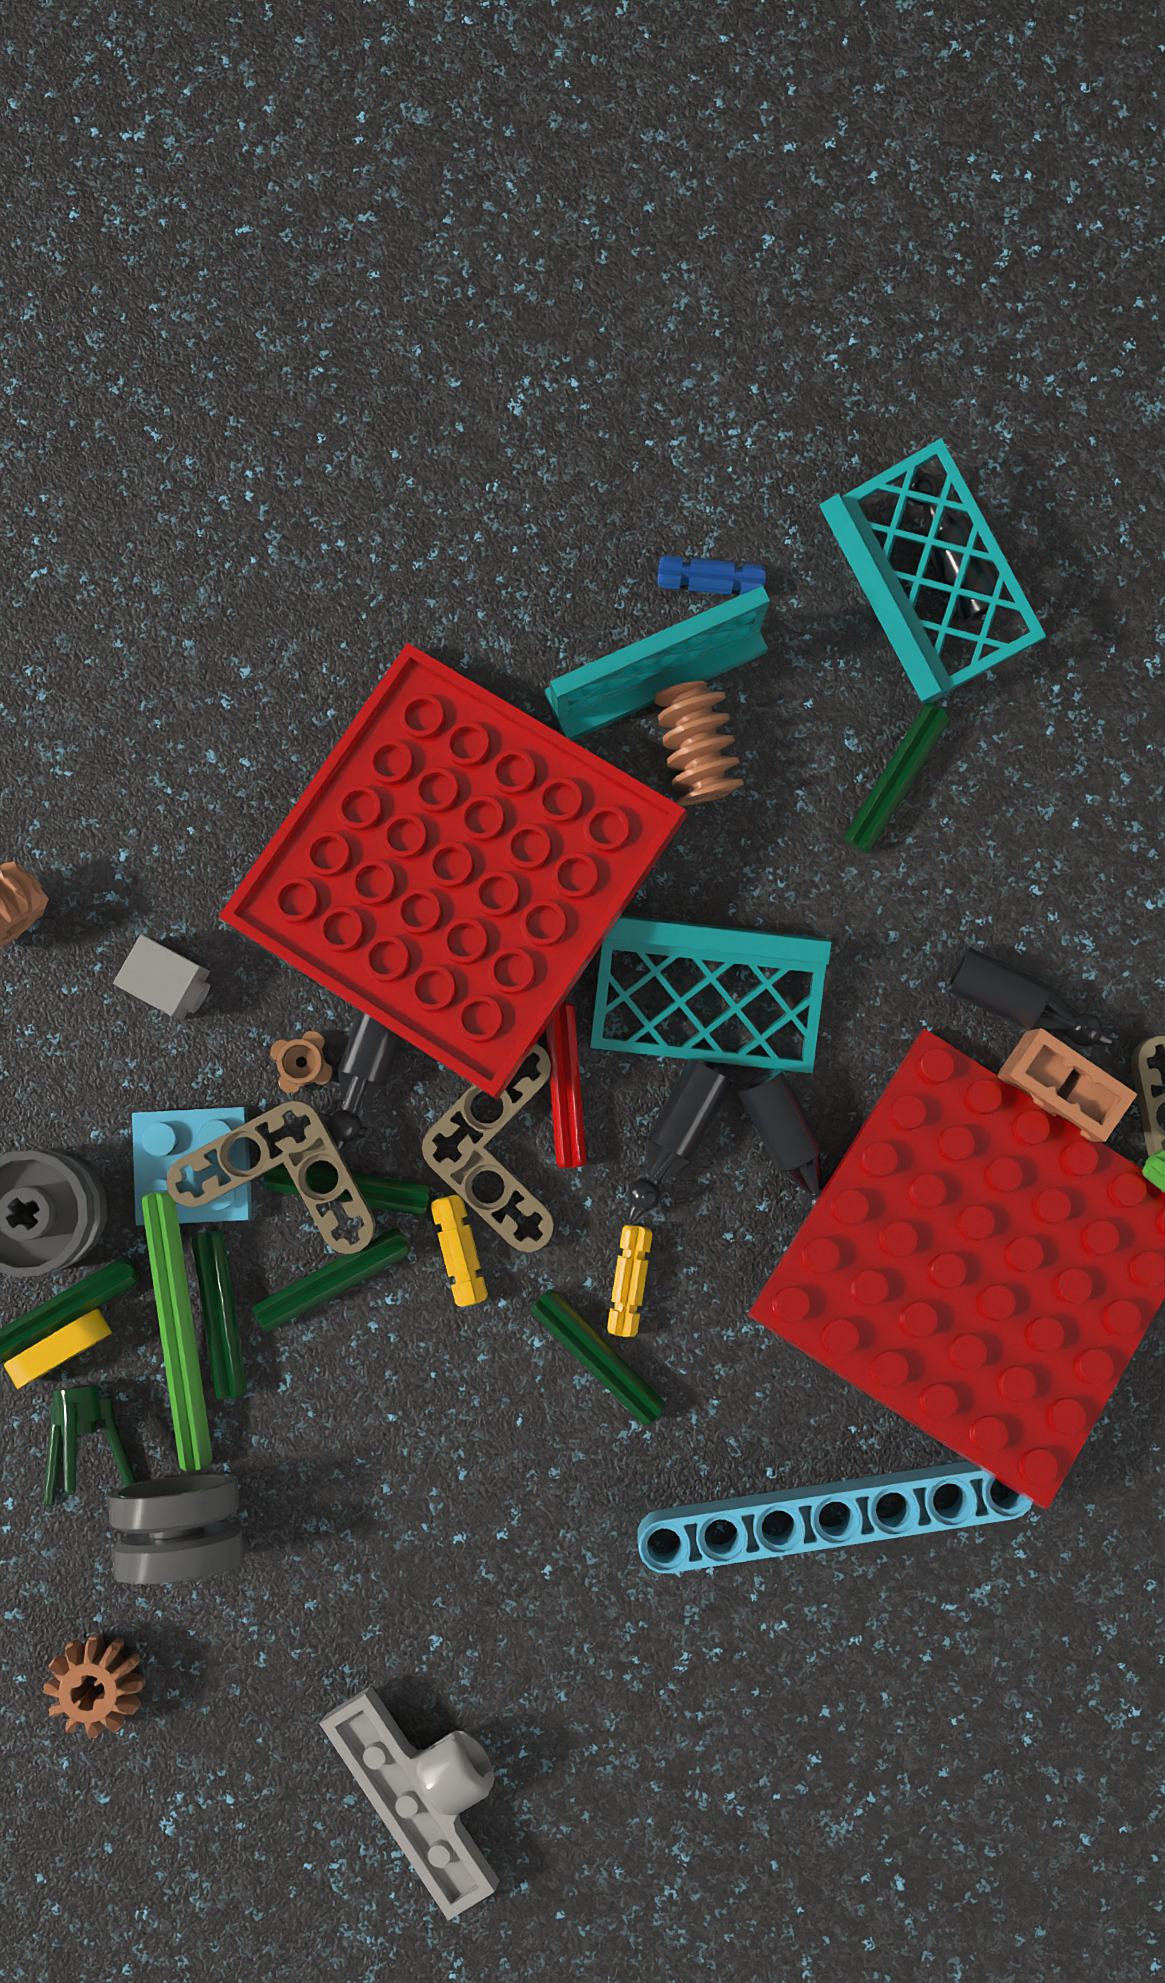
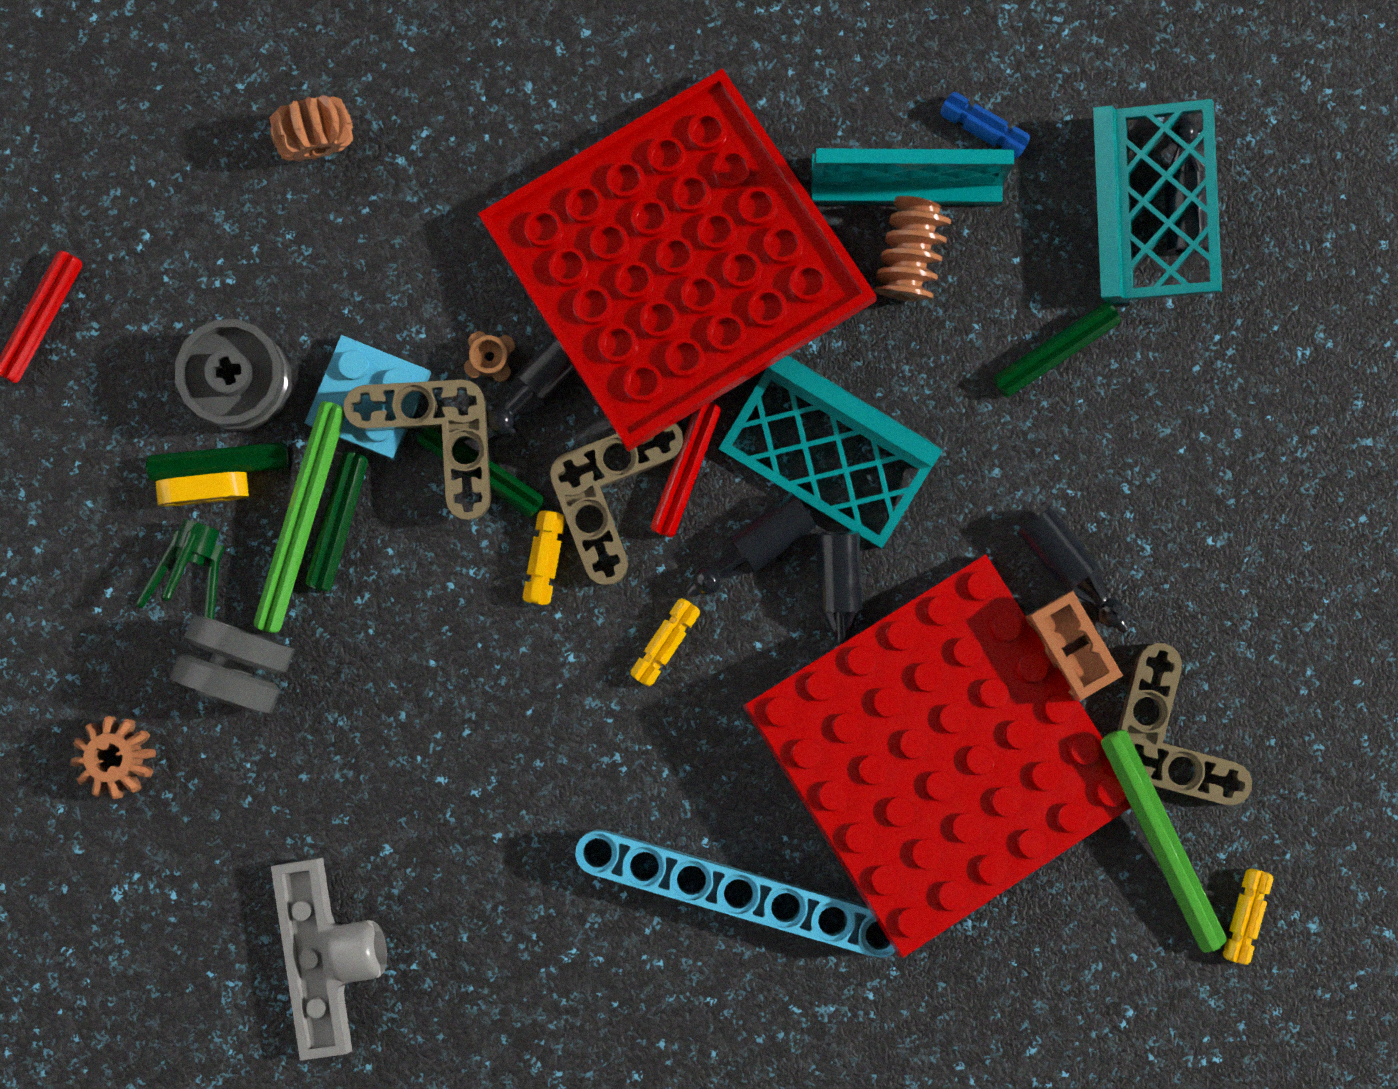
camera: 25 degrees right, 0 degrees up
light grey brick [112,934,211,1020] -> none
dark green axle [253,1228,410,1331] -> none
dark green axle [531,1289,666,1425] -> none

